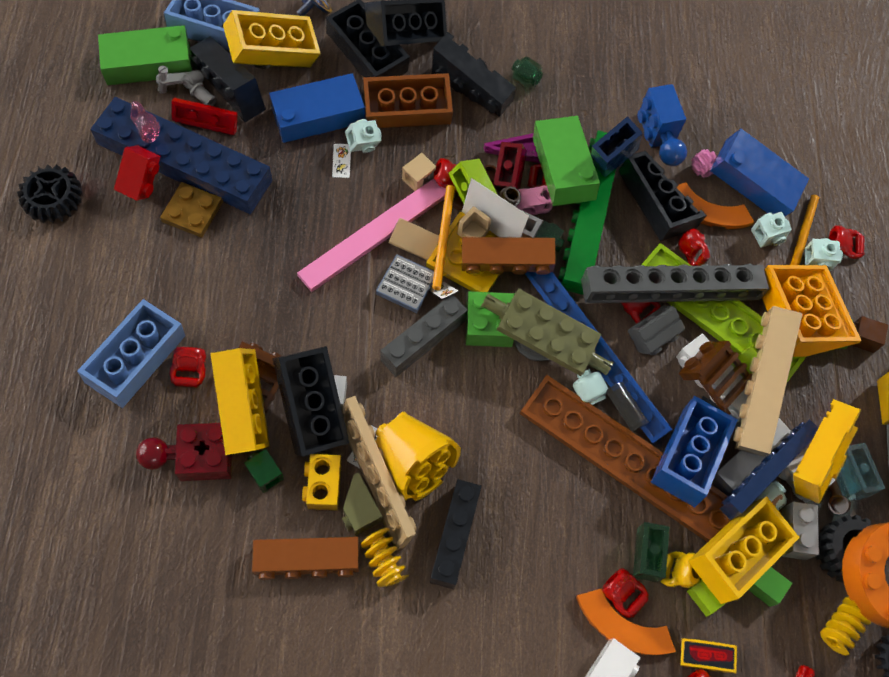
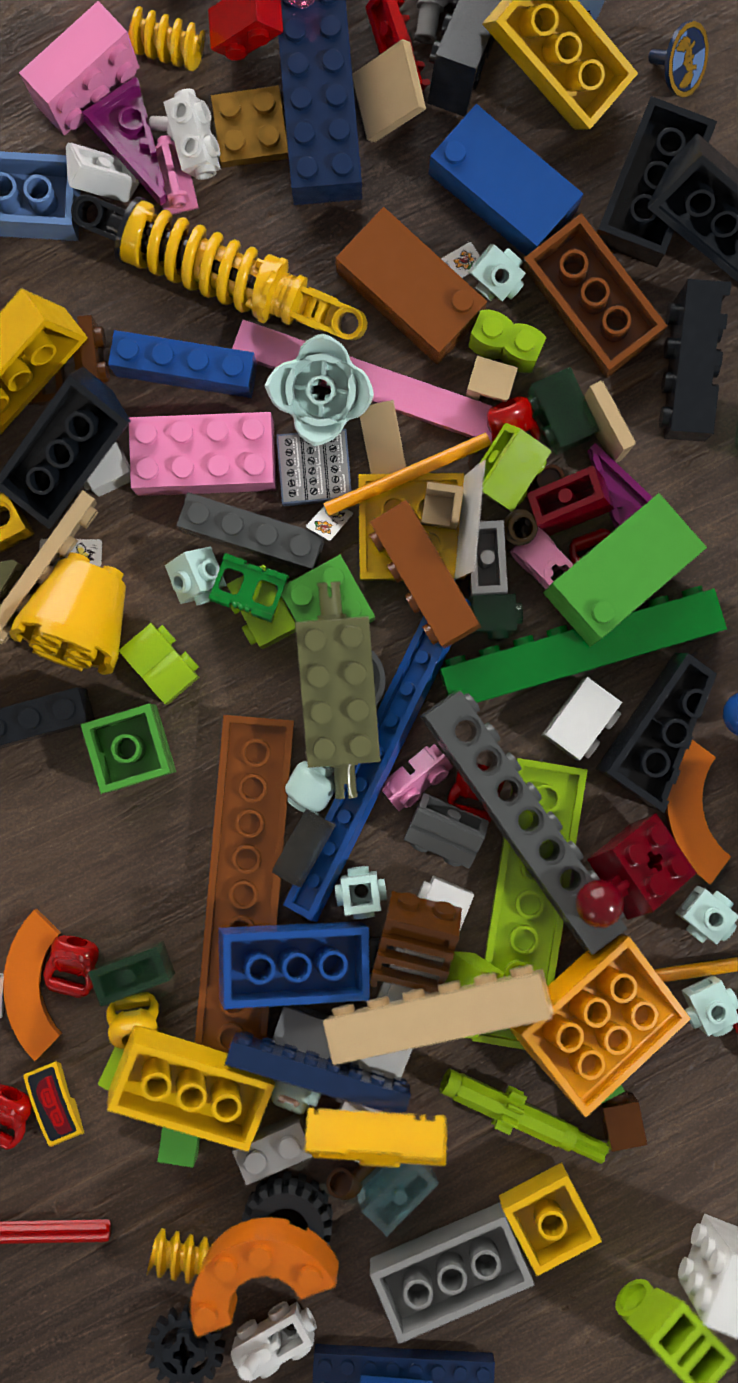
camera: 75 degrees right, 20 degrees up
red piece [169,347,206,387] -> none
dark blue brick [591,116,643,178] -> none
red piece [678,229,710,266] -> none
none -> bright pink brick [19,1,140,136]
none -> white slope [66,142,139,202]
none -> piece [71,195,367,340]
none -> bright green brick [80,703,176,794]
none -> magenta wing [83,77,168,206]
none -> blue brick [108,330,258,398]
none -> lime brick [119,623,200,705]
none -> yellow piece [128,6,205,72]
none -> bright pink brick [129,412,276,496]
none -> white brick [149,88,221,180]
none -> bright pink hinge [155,135,199,215]
none -> light aqua brick [165,546,226,605]
none -> green piece [208,553,289,623]
none -> lime brick [226,565,296,650]
none -> light aqua brick [265,334,374,446]
none -> dark orange brick [335,207,487,365]
none -> light aqua brick [335,866,387,919]
none -> tan tile [352,39,426,142]
none -> bright pink hinge [381,744,453,811]
none -> lime piece [439,1068,609,1164]
none -> lime brick [468,310,546,373]
none -> clear green brick [526,367,600,456]
none -> white brick [542,677,622,760]
none -> dark red brick [575,813,696,928]
none -> tan tile [579,381,635,463]

